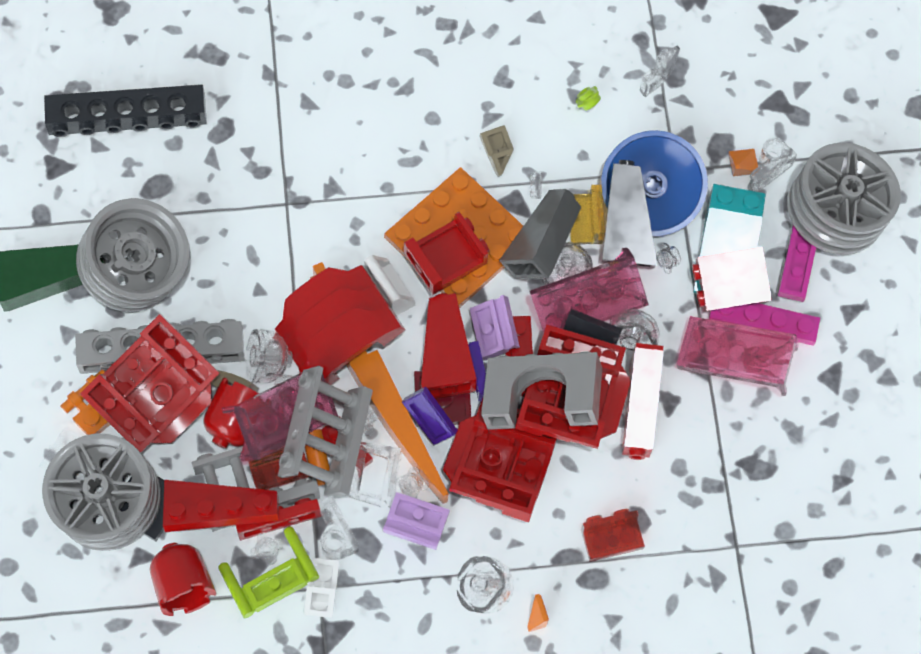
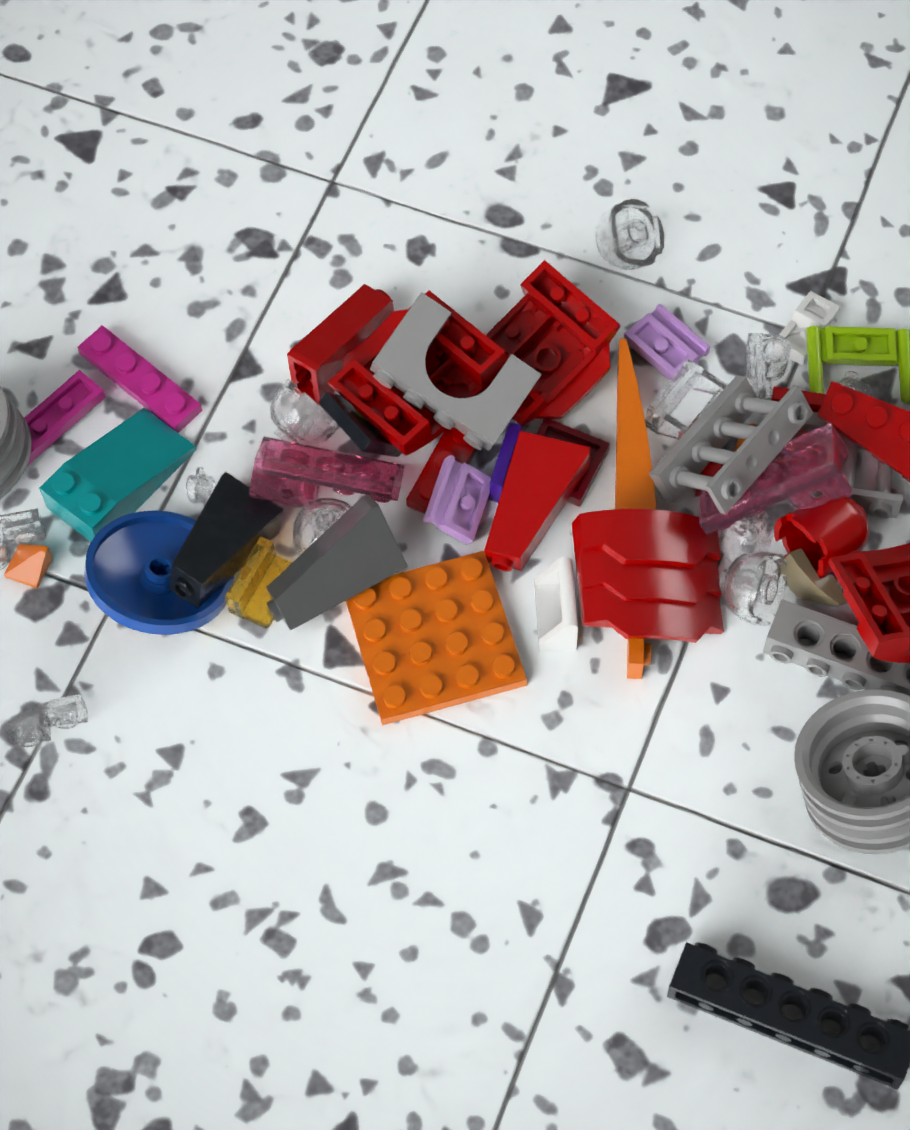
camera: 145 degrees left, 5 degrees down
clear plate [397,467,429,498] -> none
dark purple tile [402,387,458,445] -> none
red panel [404,212,489,295] -> none
dark tan slope [479,125,514,177] -> none
orange slope [527,594,549,632] -> none
clear tile [530,172,542,199] -> none
lime plate [575,86,601,111] -> none
clear red bracket [581,509,645,562] -> none
clear pink plate [676,316,799,396] -> none
panel [692,247,772,312] -> none

